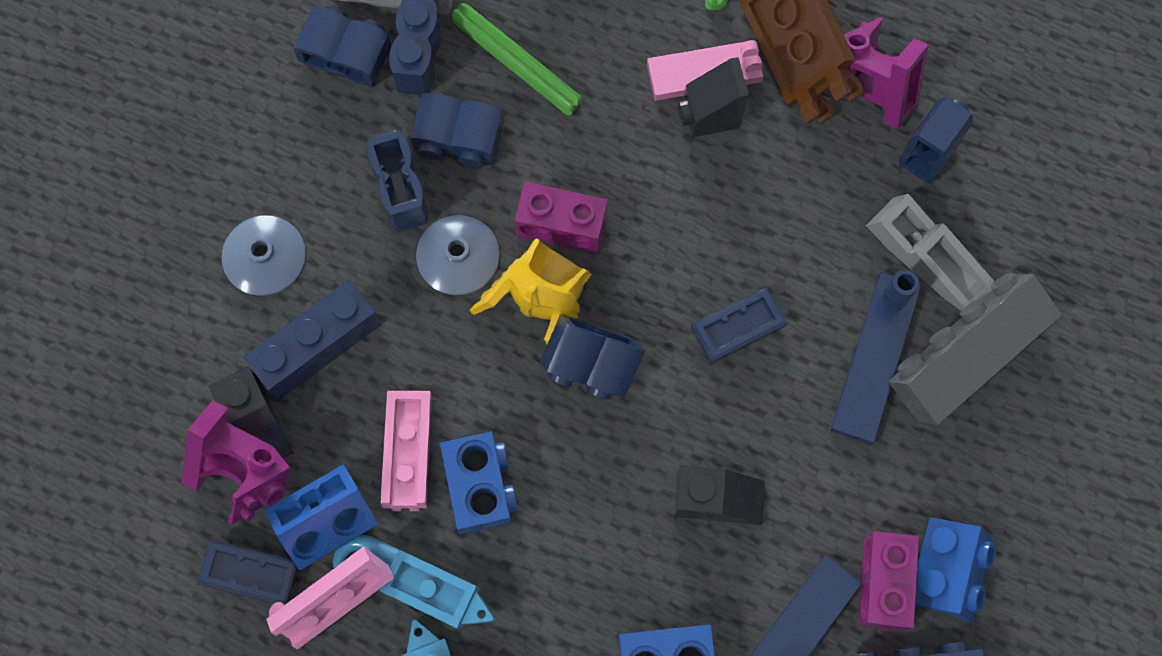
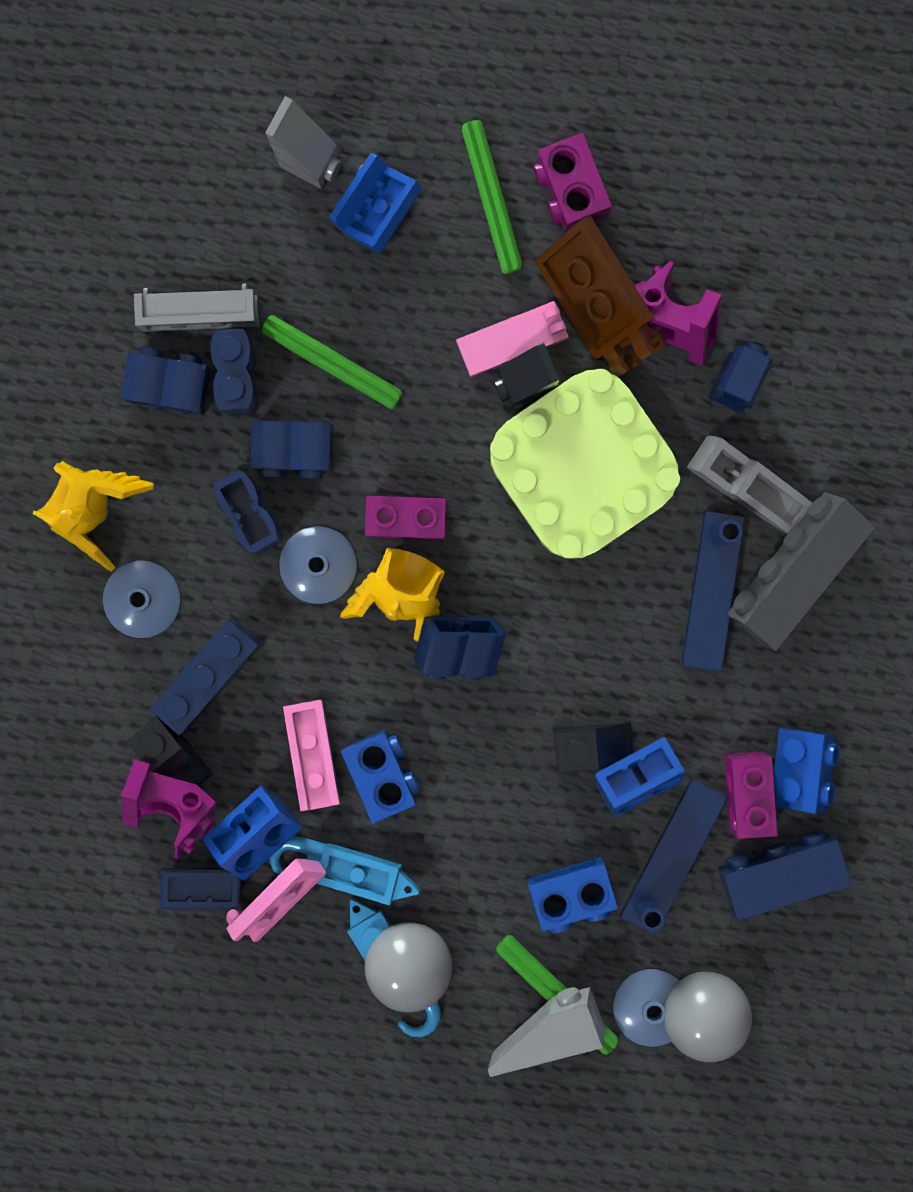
camera: 10 degrees left, 15 degrees up
dark blue plate [691,287,787,364] -> none
none -> yellow helmet [33,461,154,571]
none -> yellowish green plate [490,369,680,558]
none -> blue brick [595,737,685,818]

